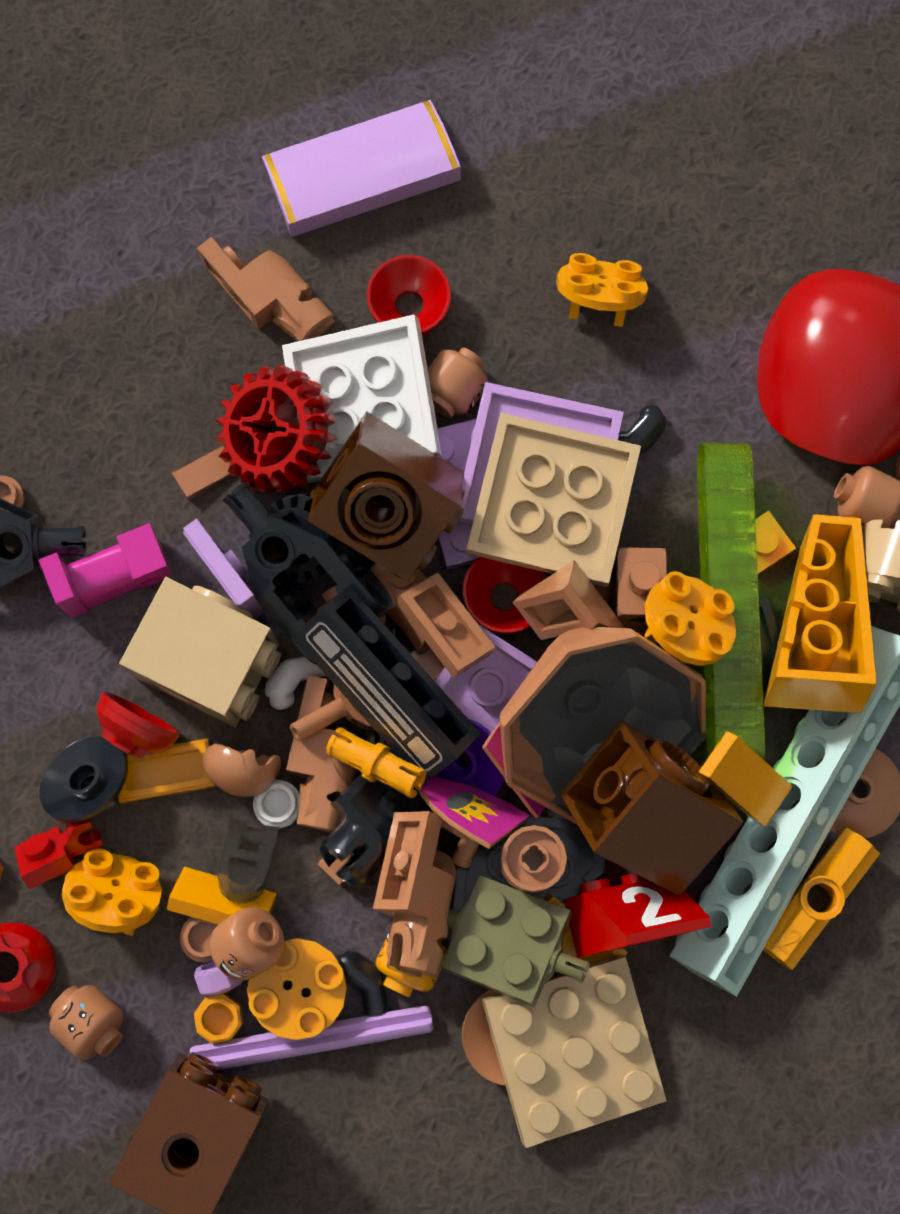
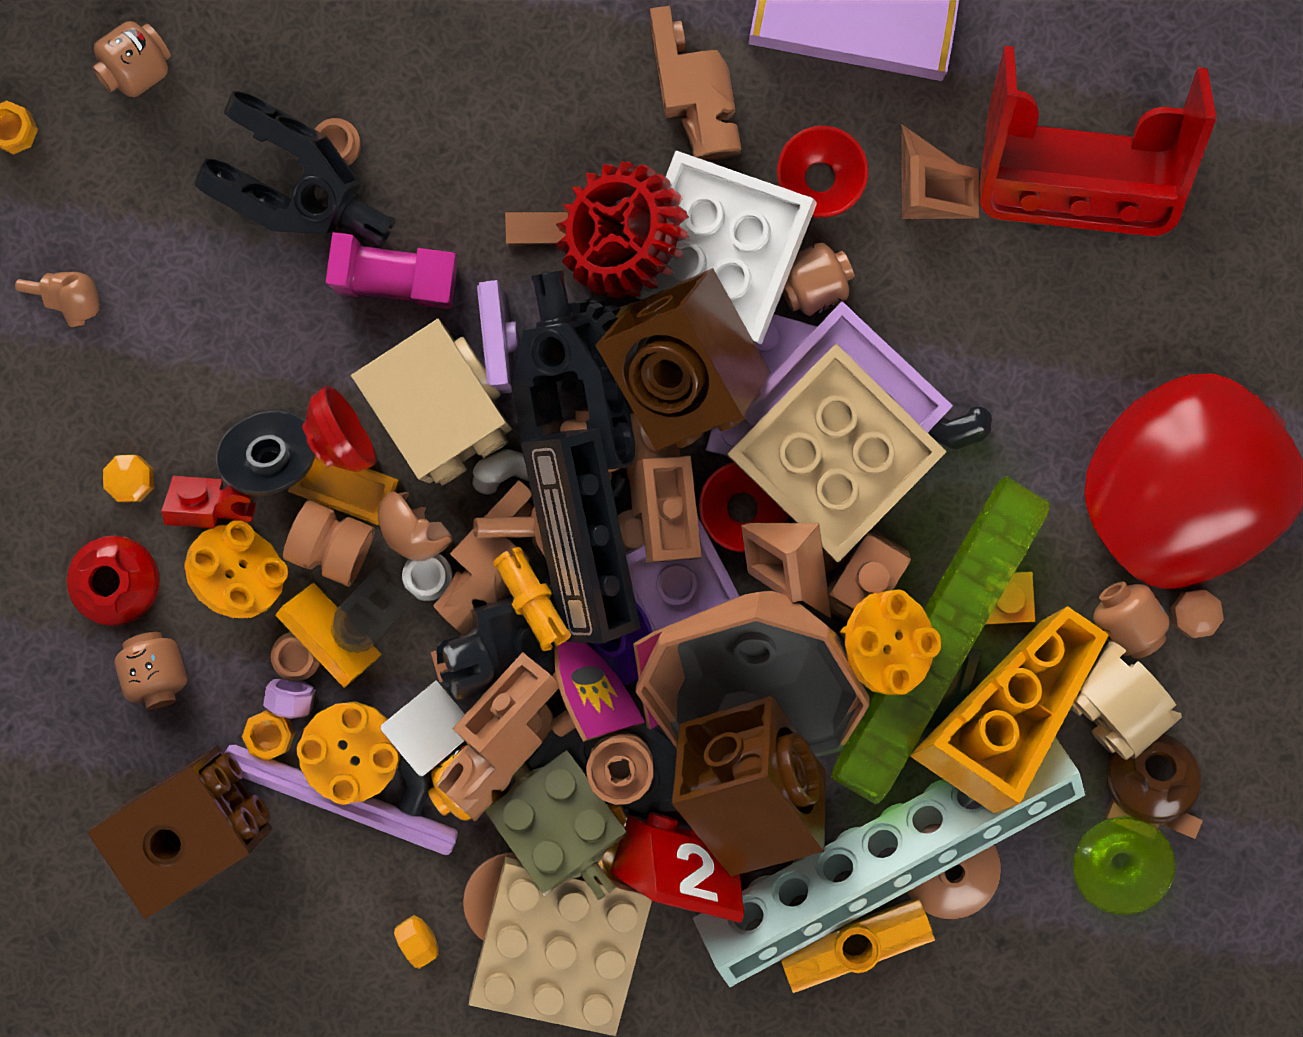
camera: 30 degrees right, 10 degrees up
nougat head [209,907,285,980] -> none
light orange plate [556,253,649,327] -> none
light orange tile [699,731,793,827] -> none
none -> nougat wheel [283,500,375,587]
none -> white sticker [380,680,465,776]
none -> light orange tile [394,915,439,969]
none -> nougat slope [901,124,979,219]
none -> red windscreen [980,46,1217,236]

